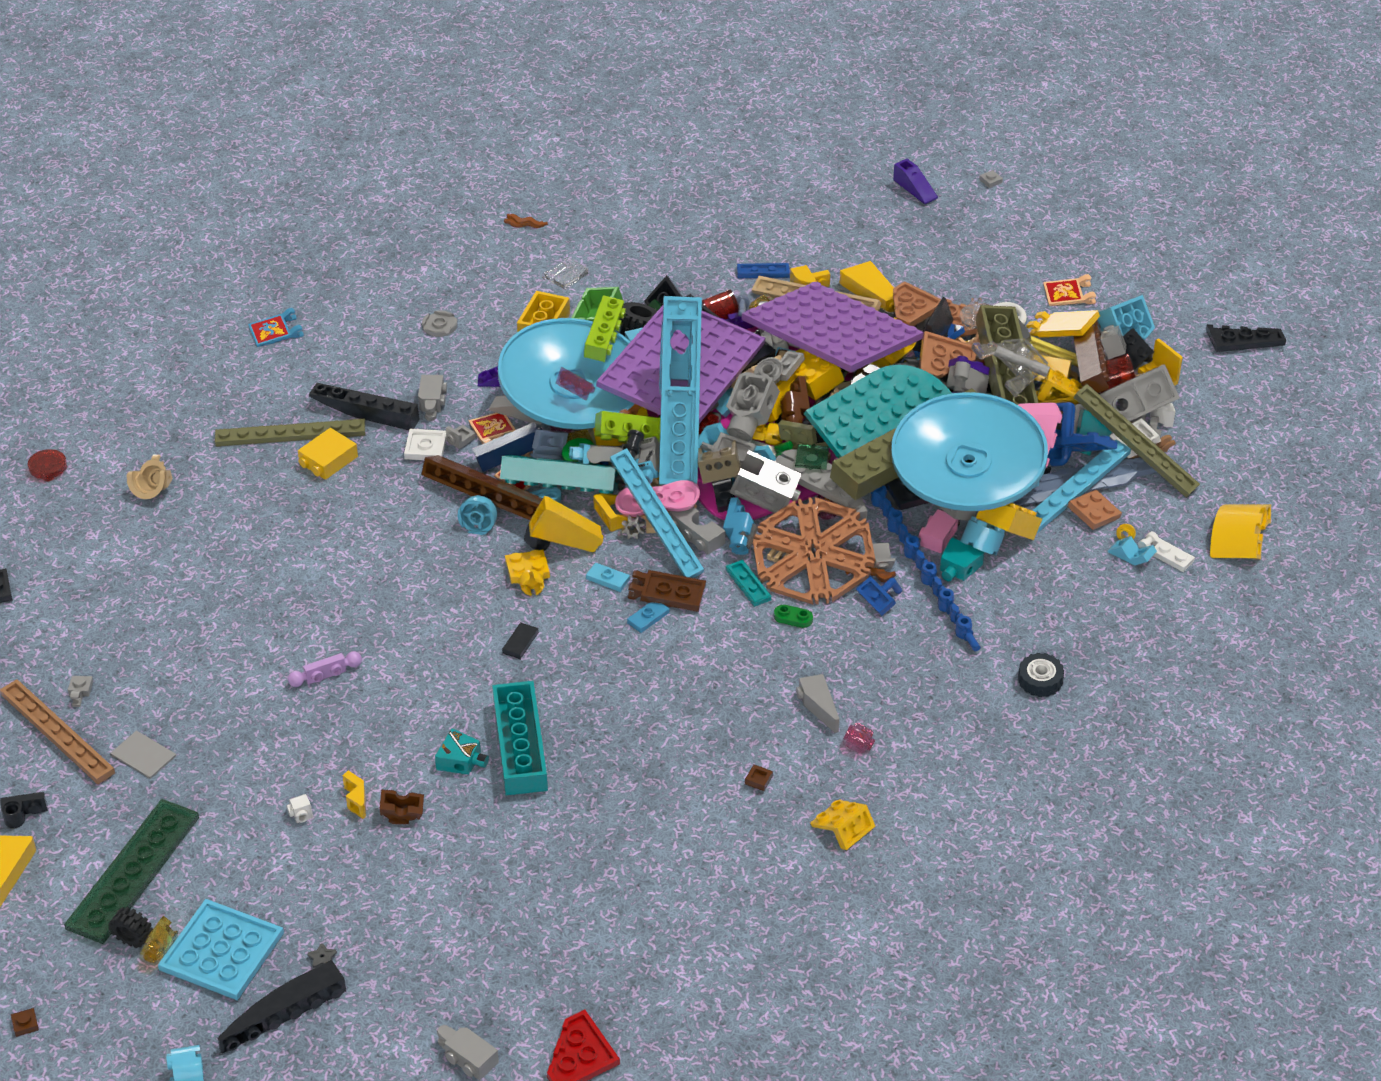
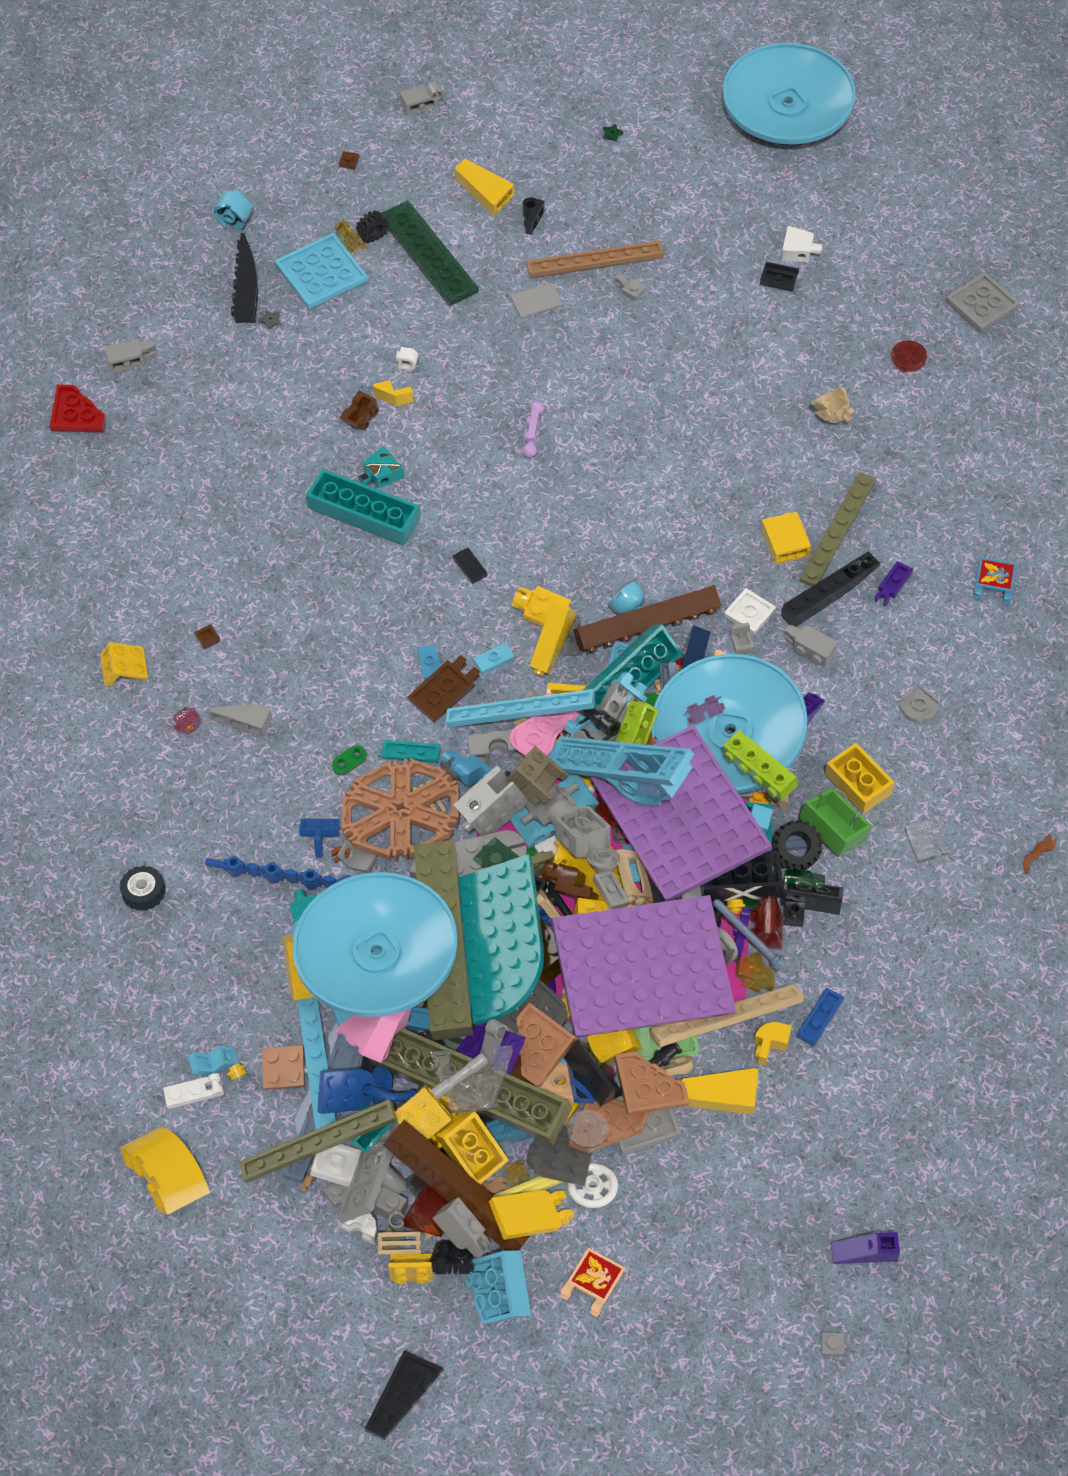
camera: 125 degrees right, 15 degrees up
none -> dark purple plate [875,561,913,606]

